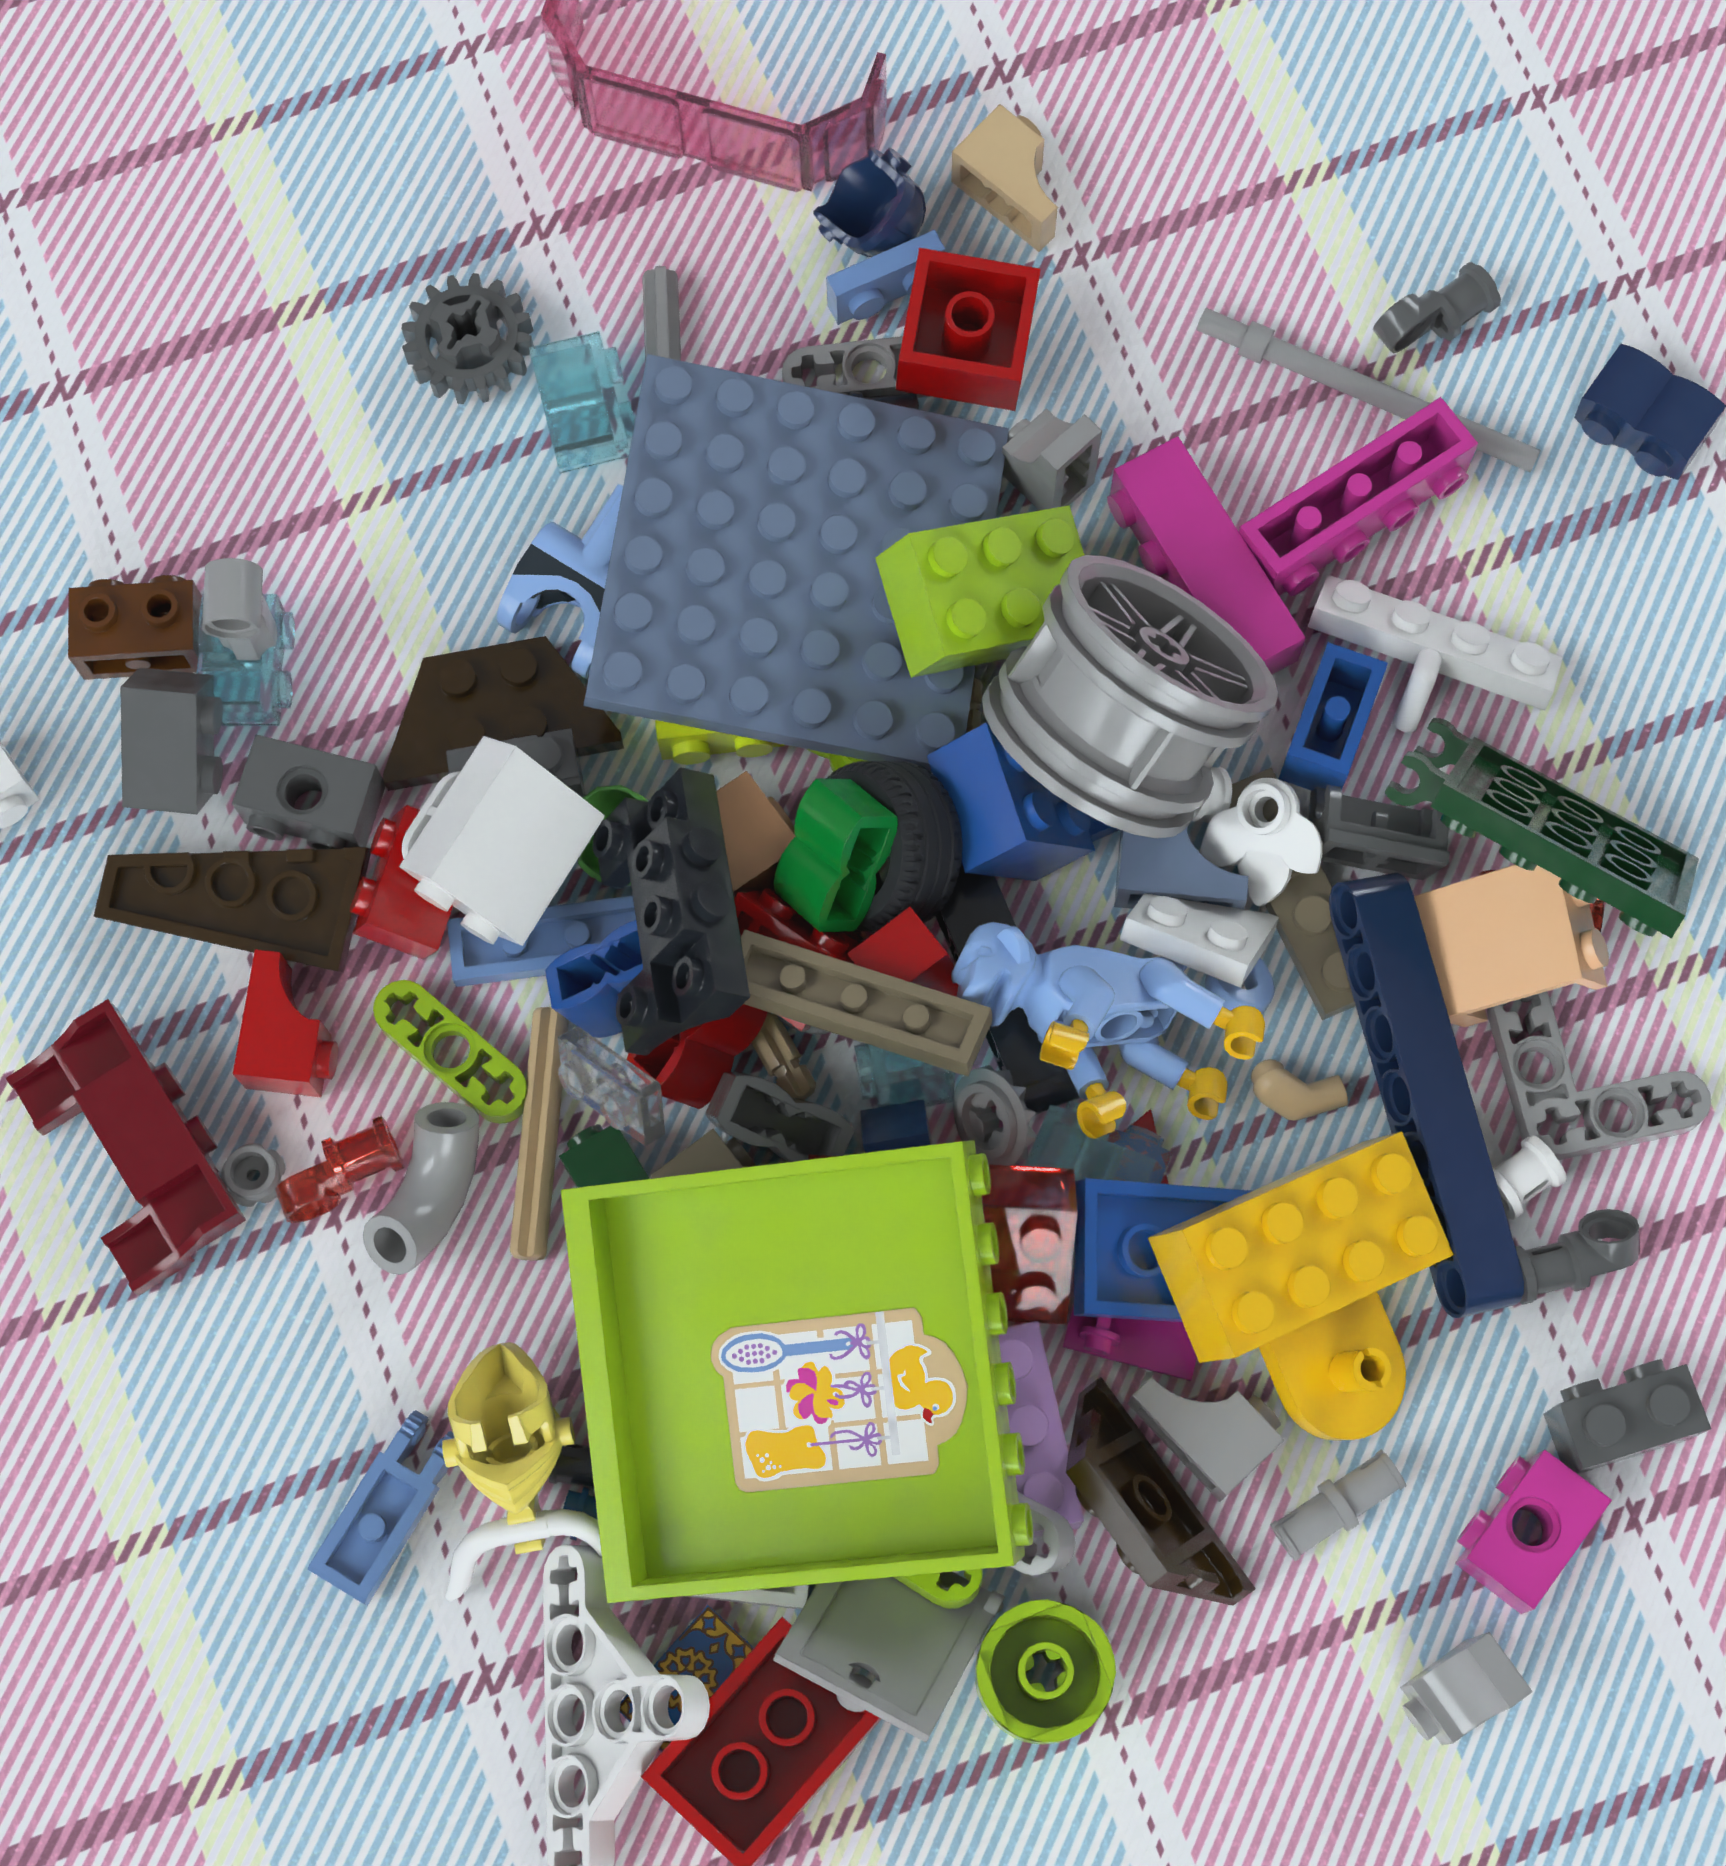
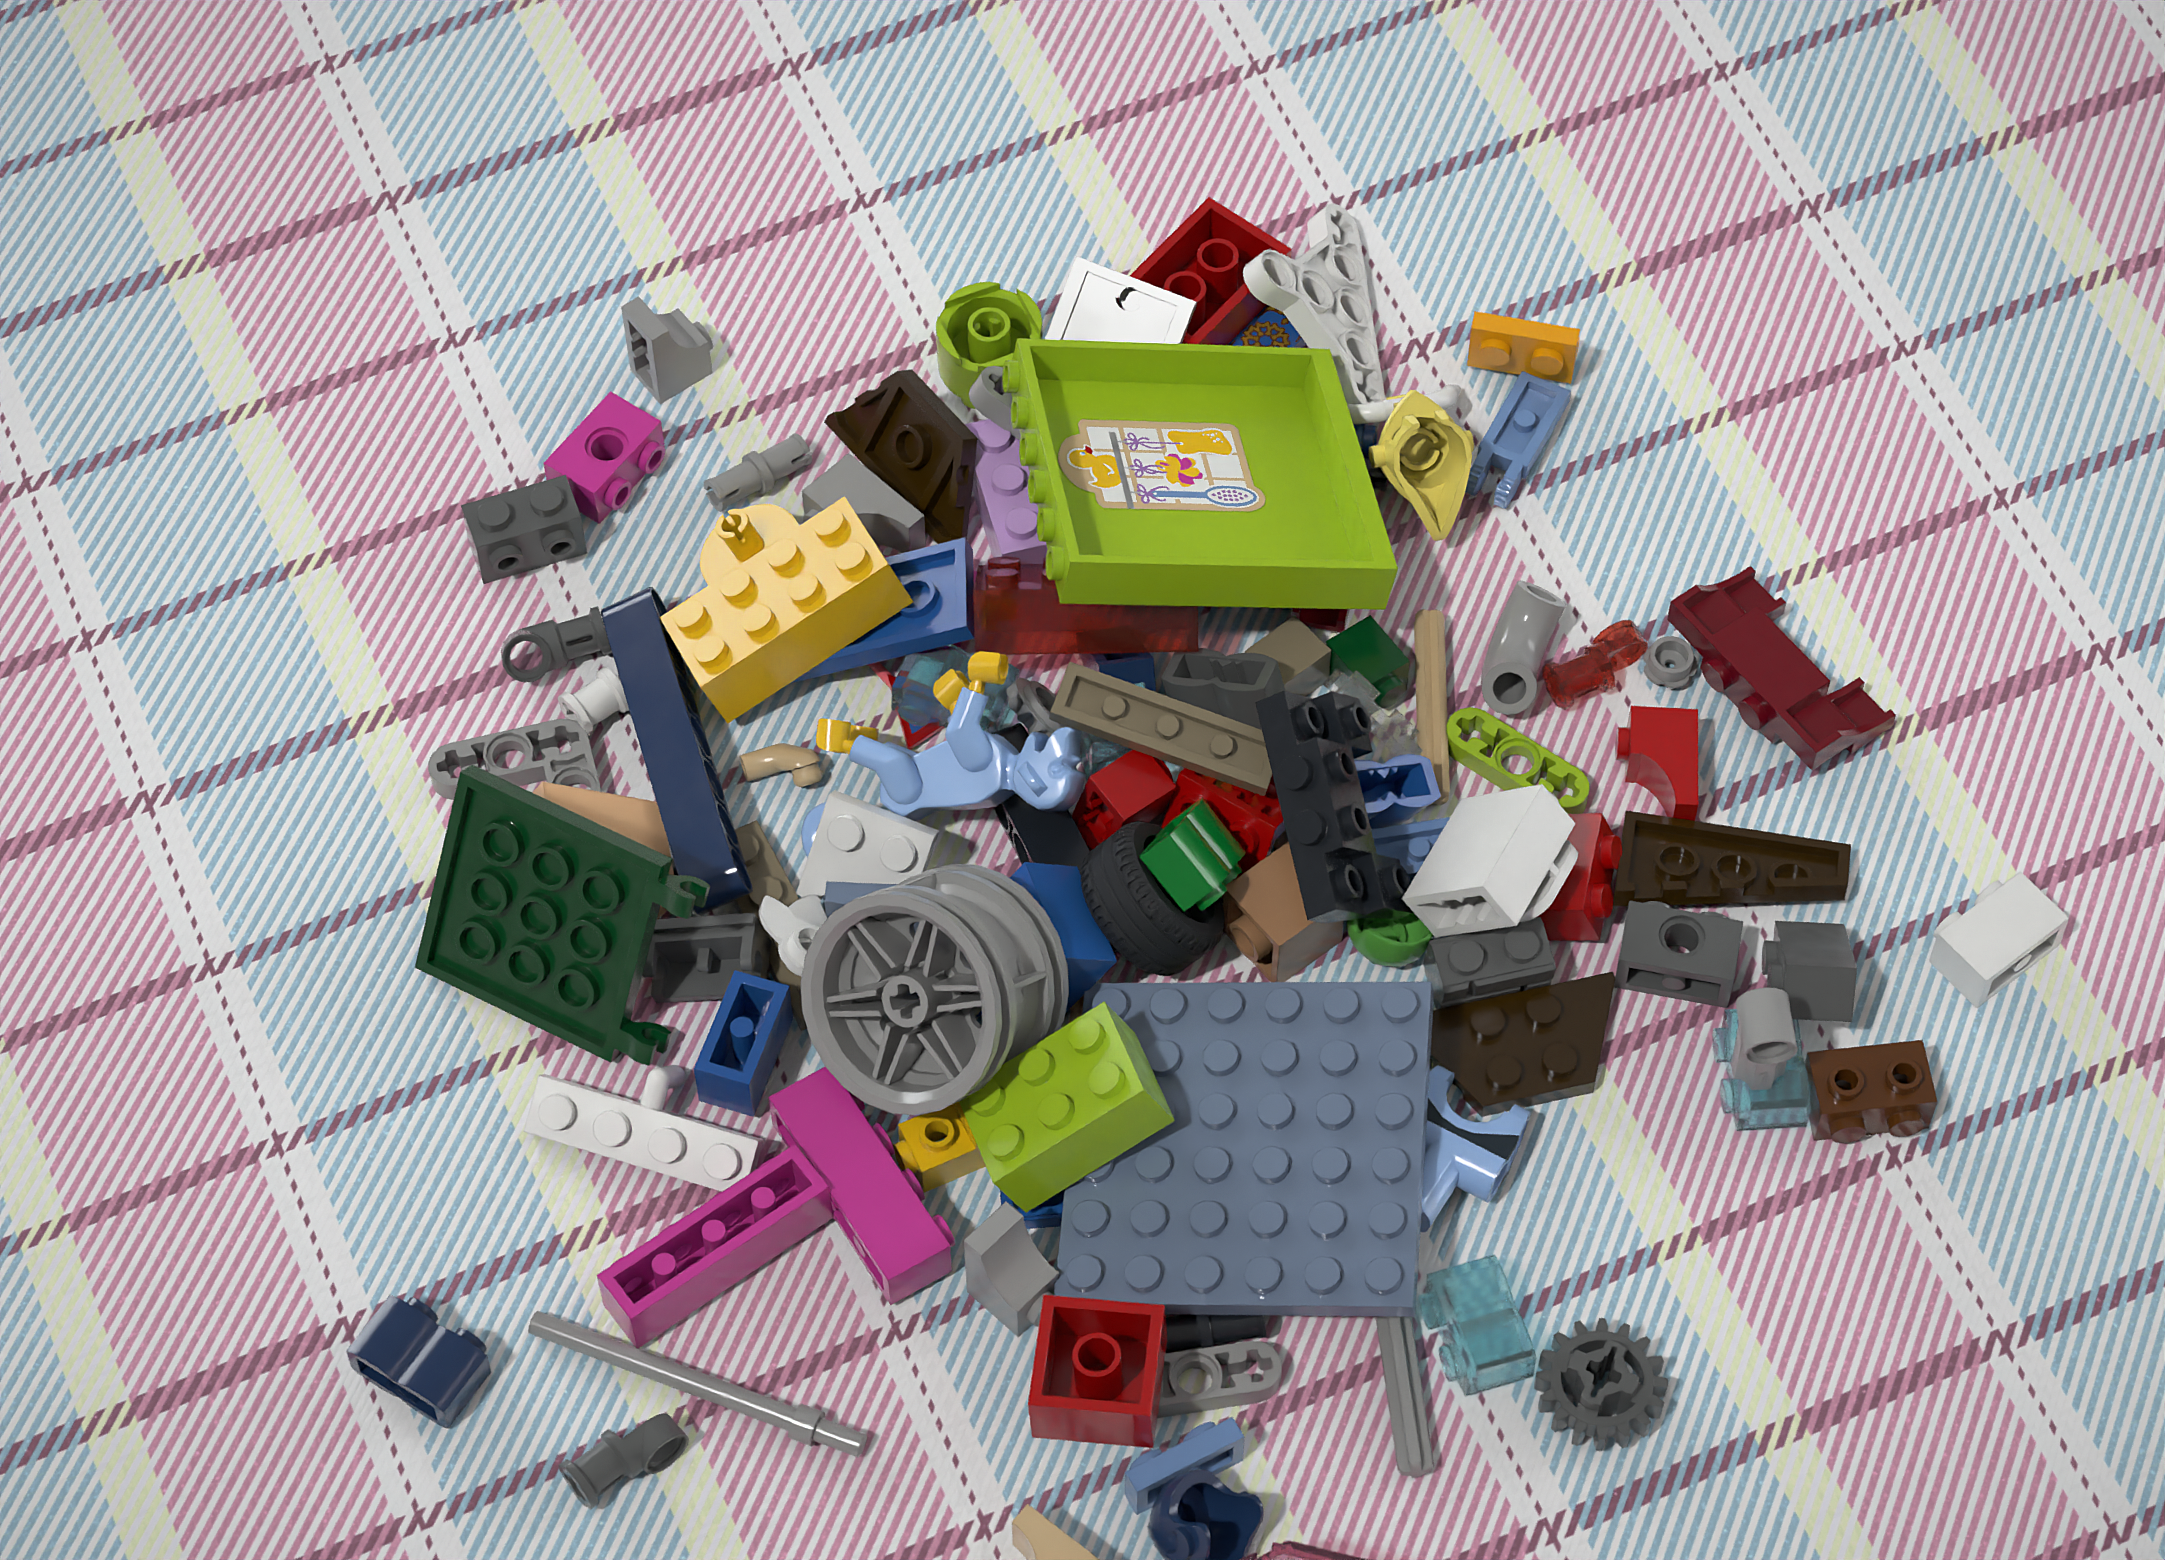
camera: 175 degrees right, 15 degrees down
none -> light orange bracket [1467,311,1580,384]

